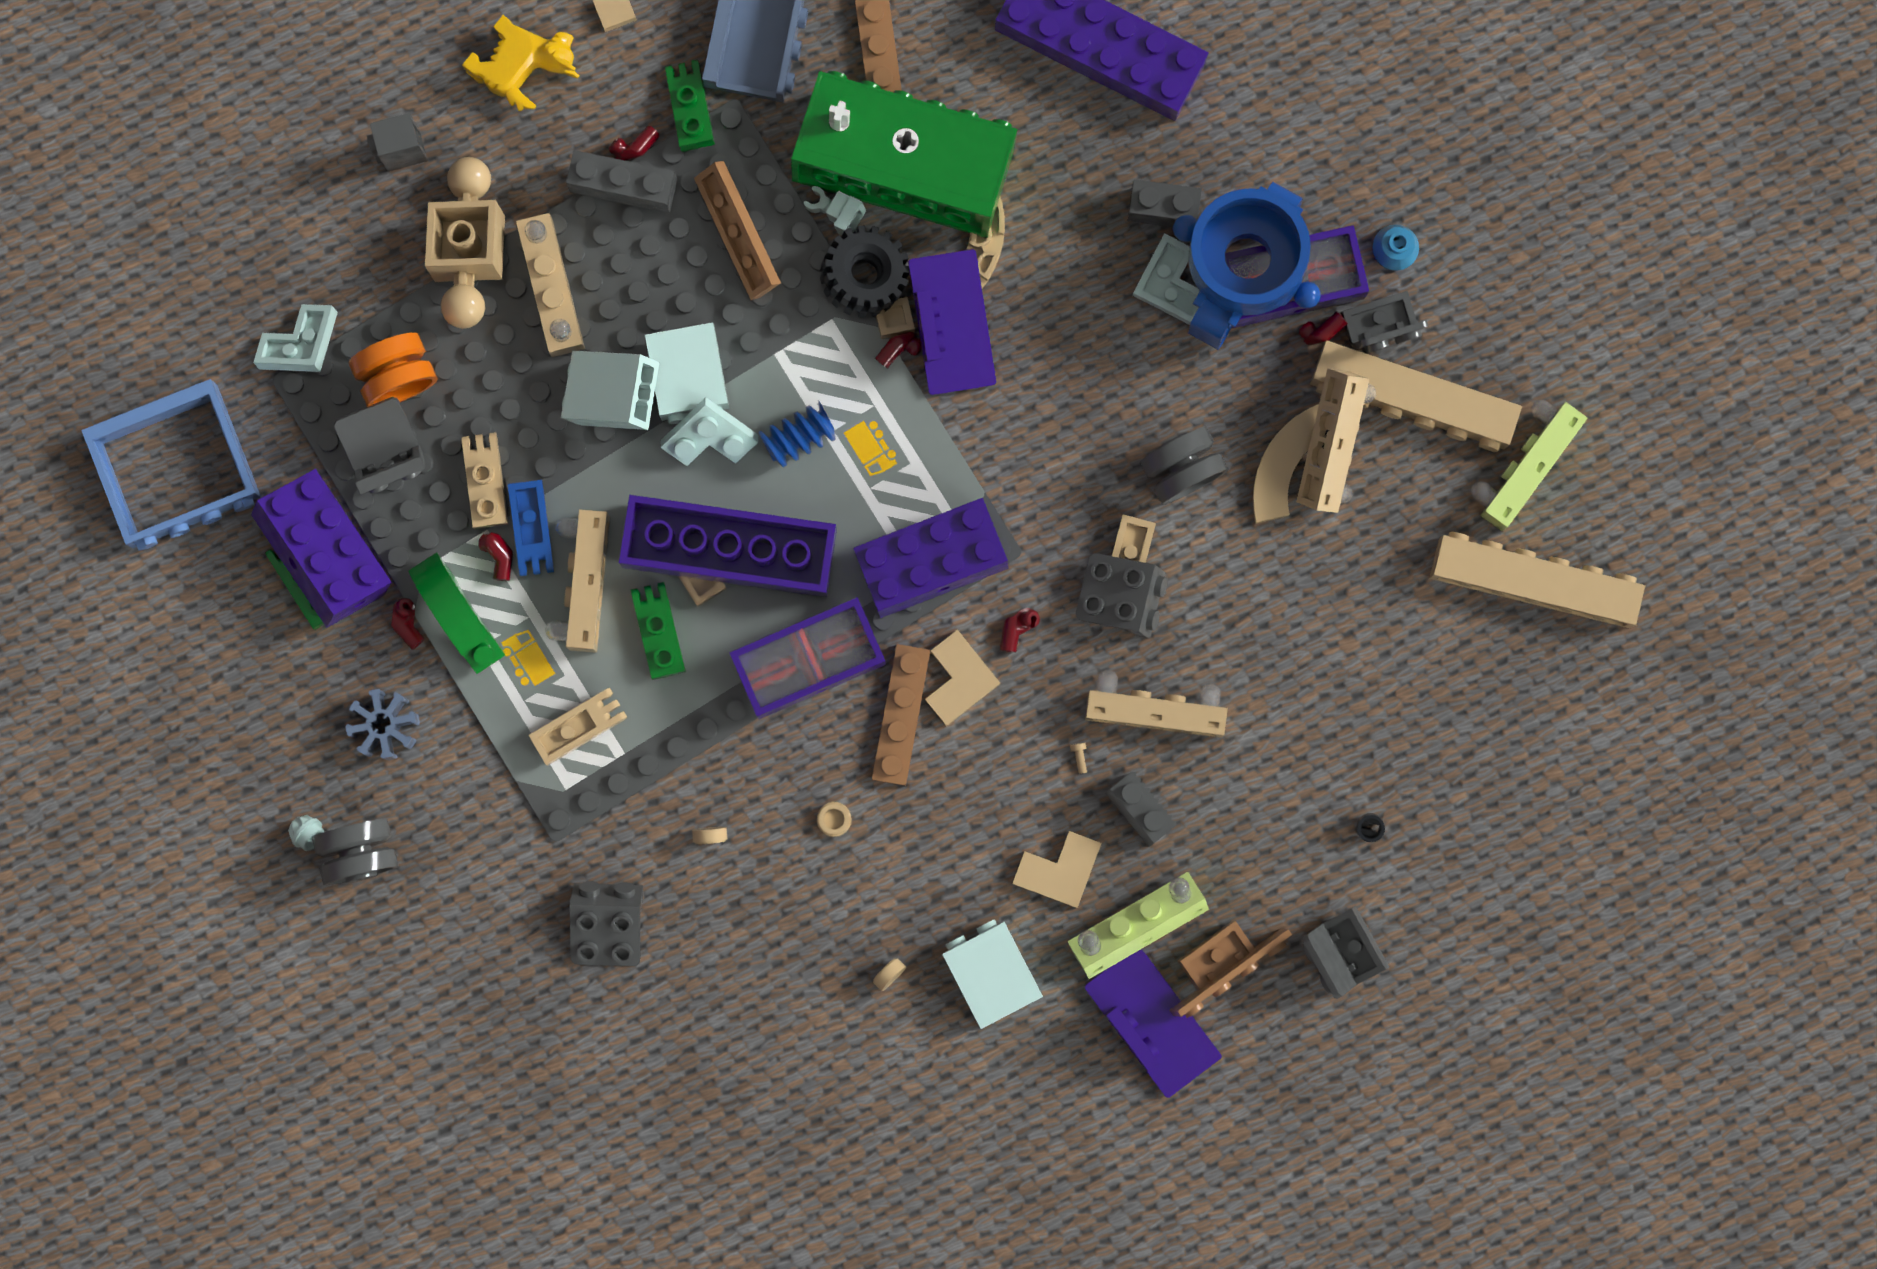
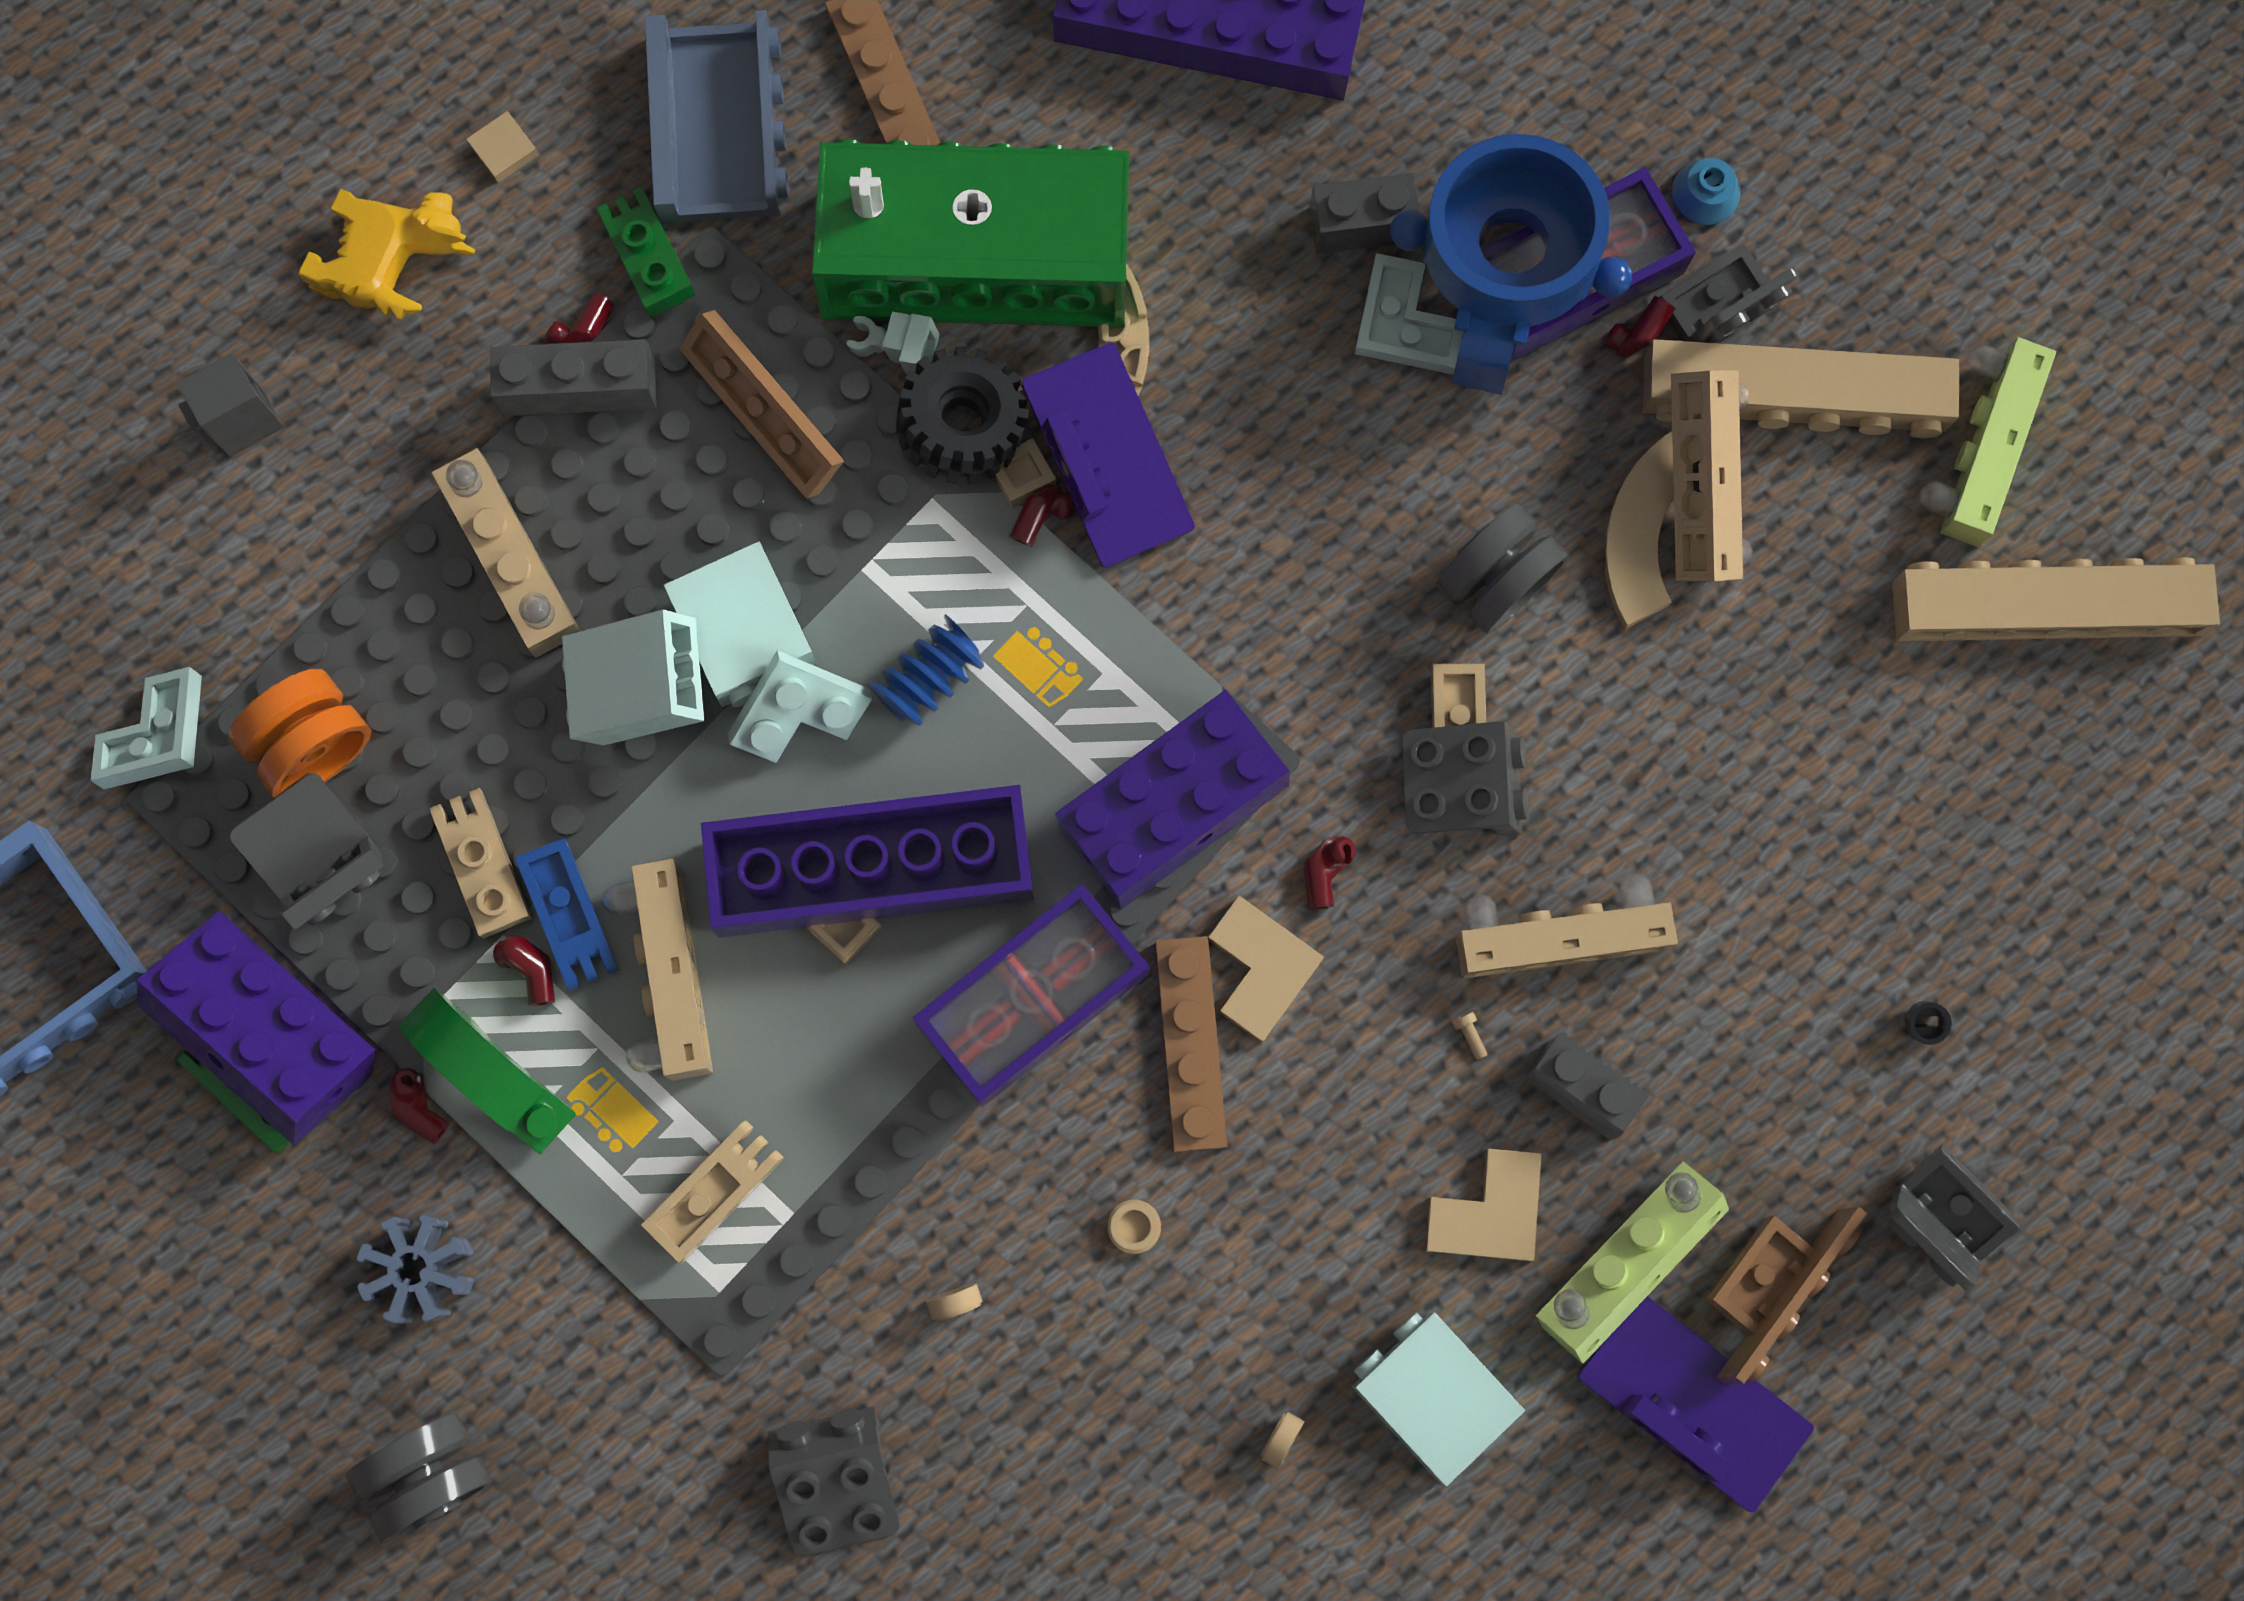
camera: 15 degrees left, 5 degrees down
light aqua plate [288,815,325,851] -> none
tan brick [425,157,505,329] -> none
green hinge [631,582,686,680] -> none

